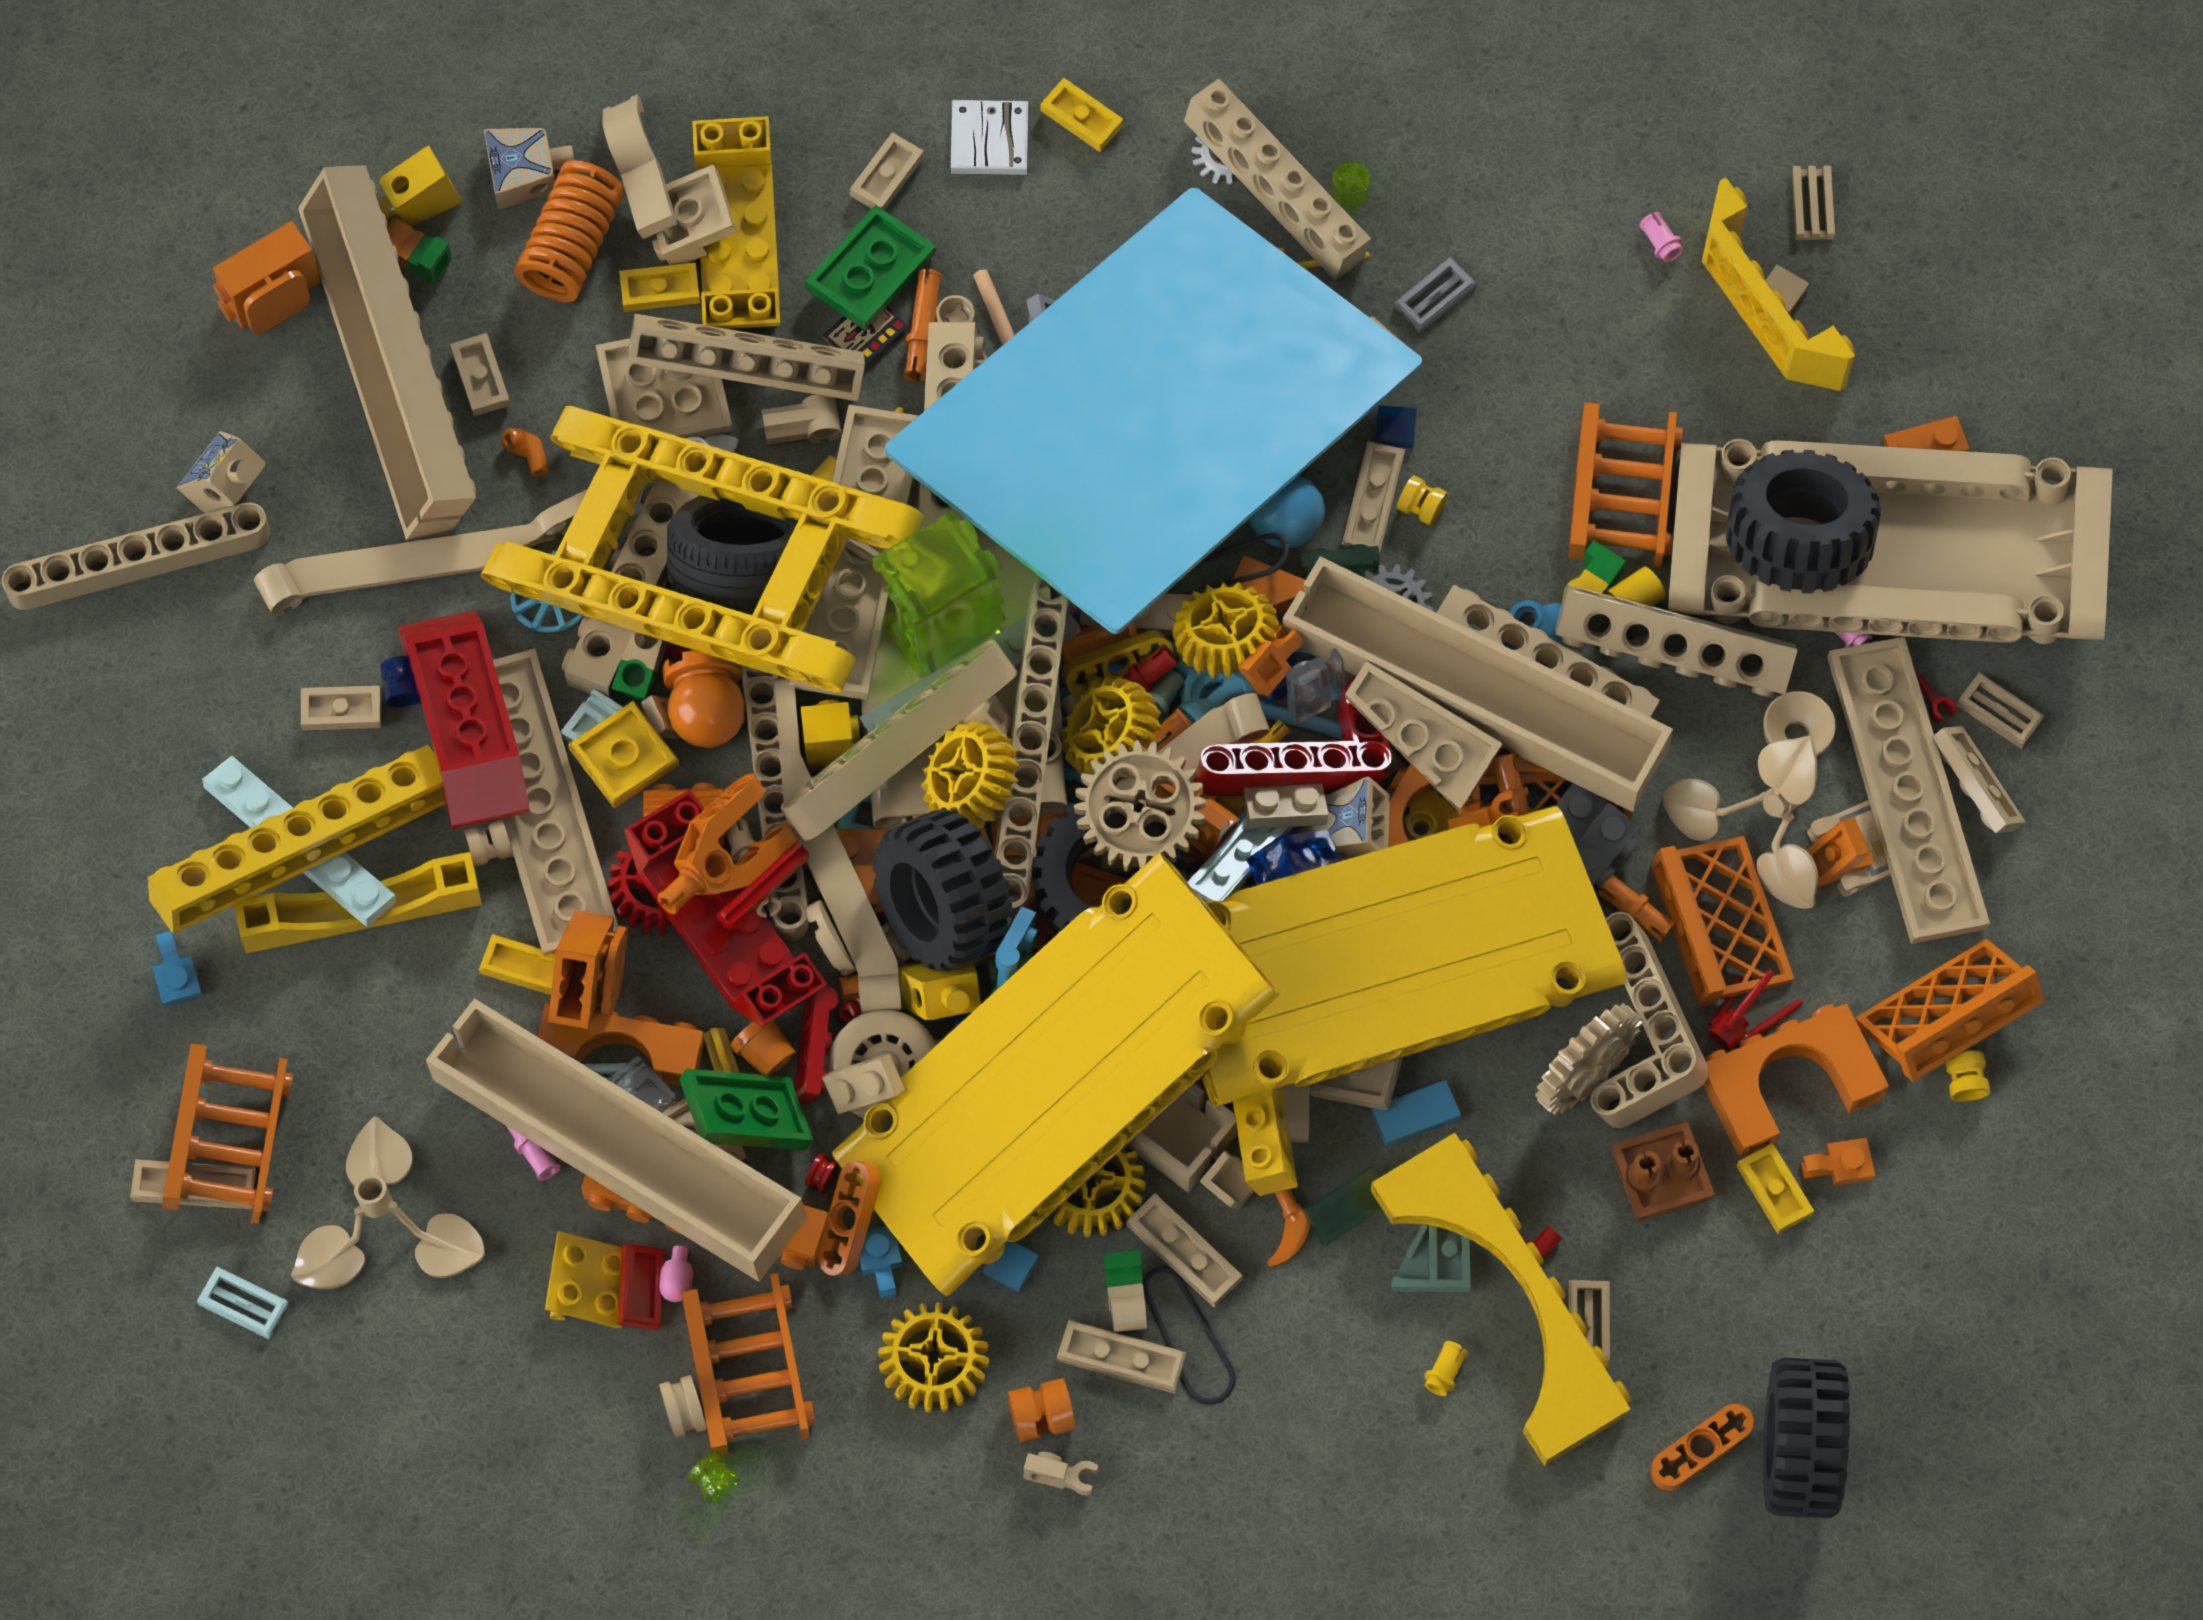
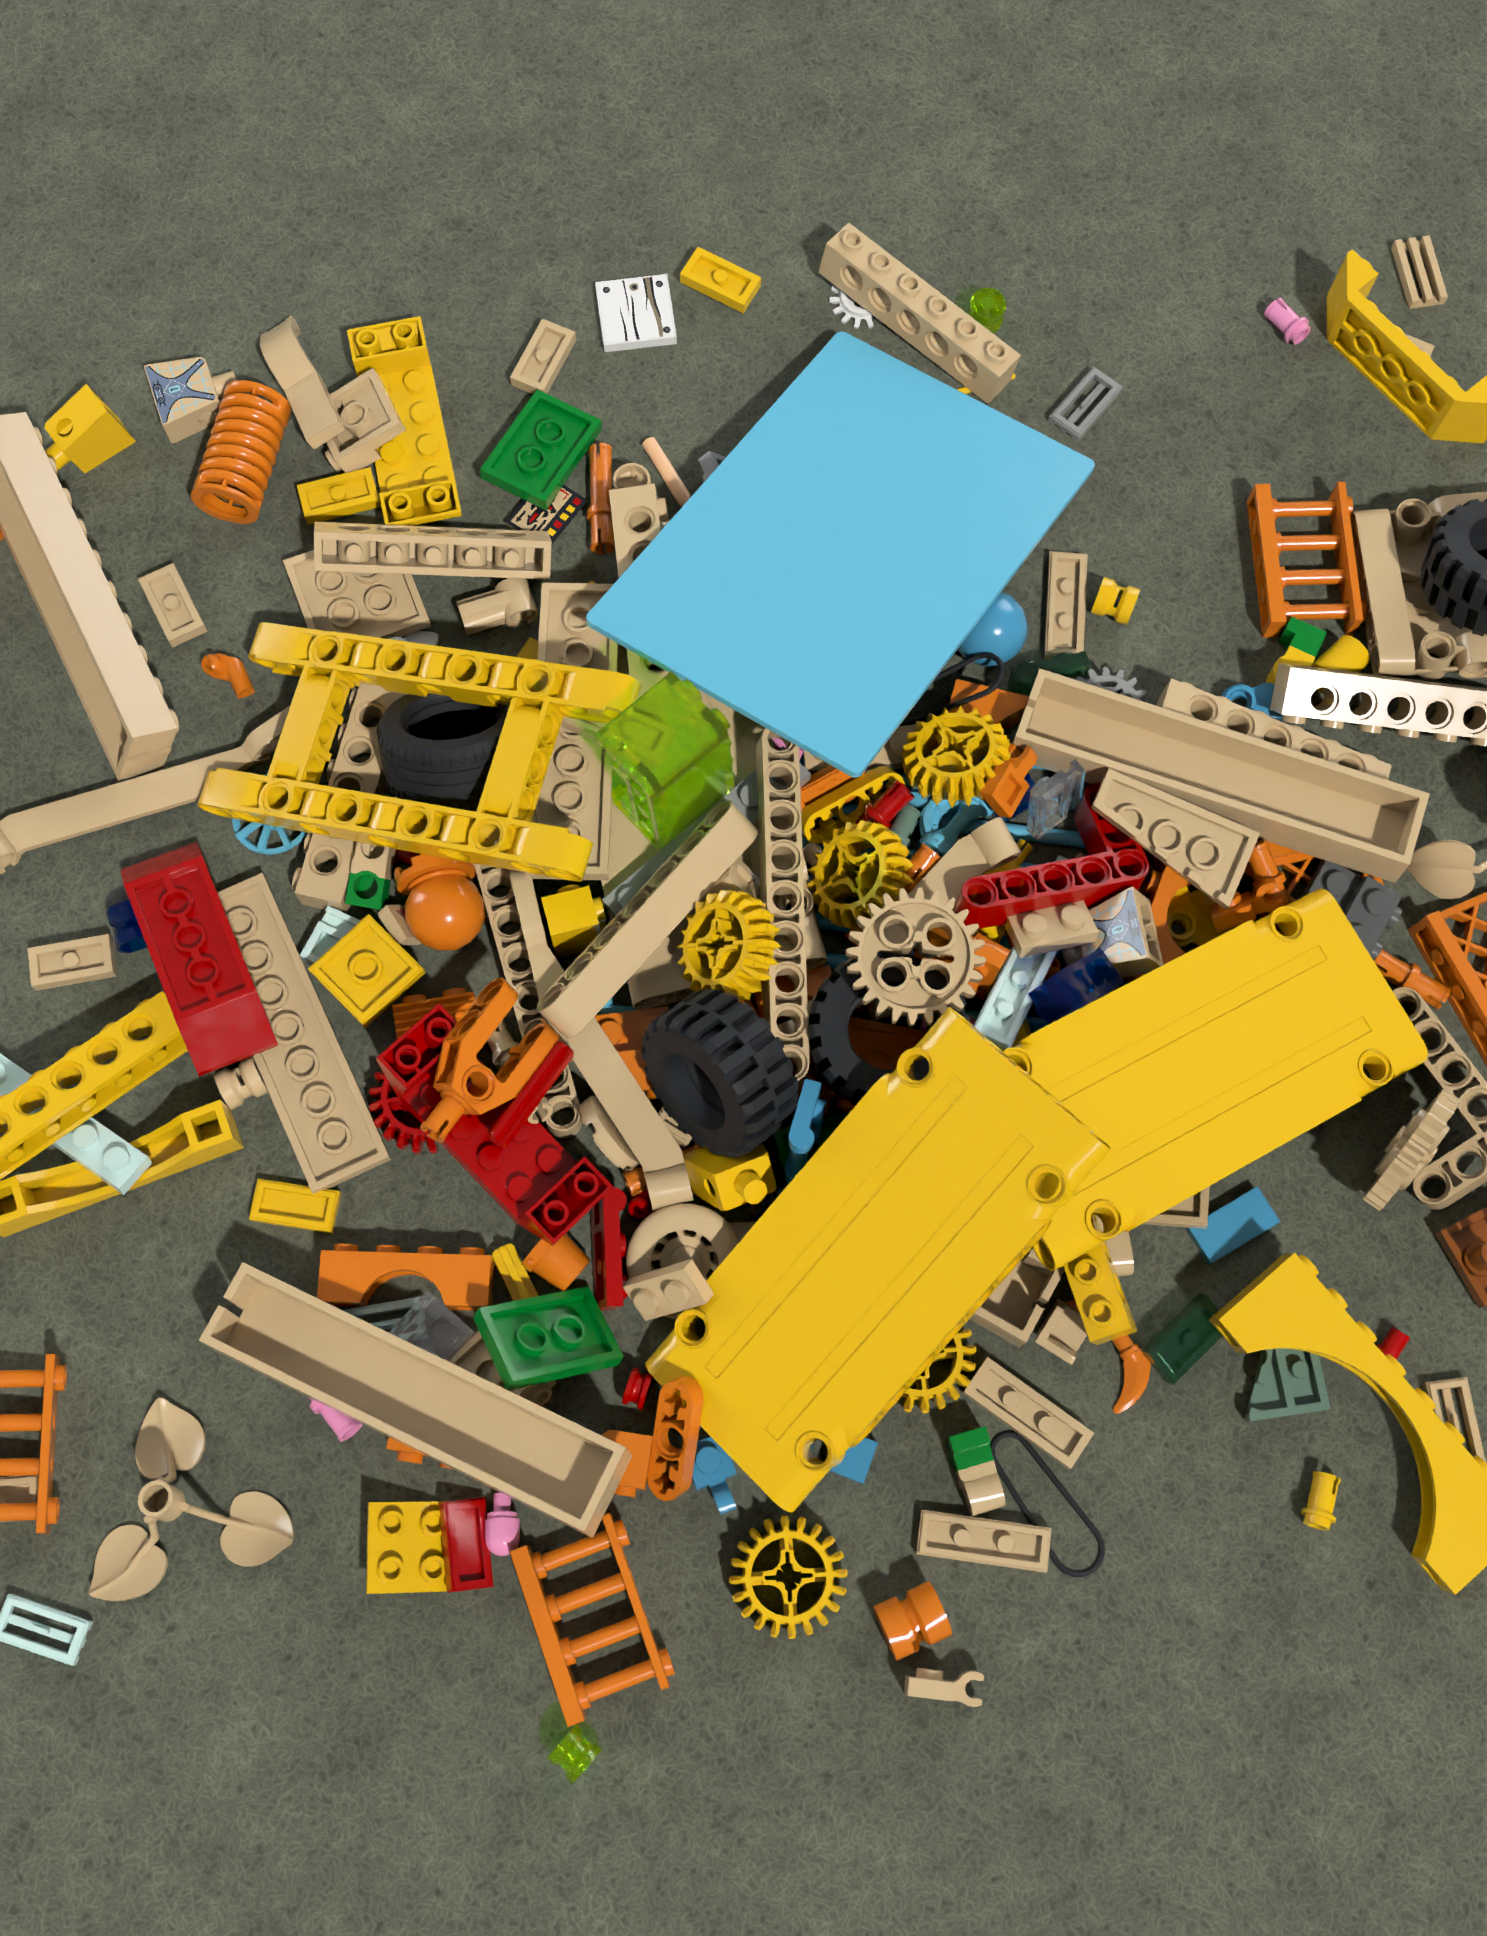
camera: 10 degrees left, 5 degrees up
green leg [387,218,452,285] -> none
orange brick [548,910,628,1029] -> none
tan wheel [659,1375,707,1439] -> none
clear blue tile [1375,405,1417,449] -> none

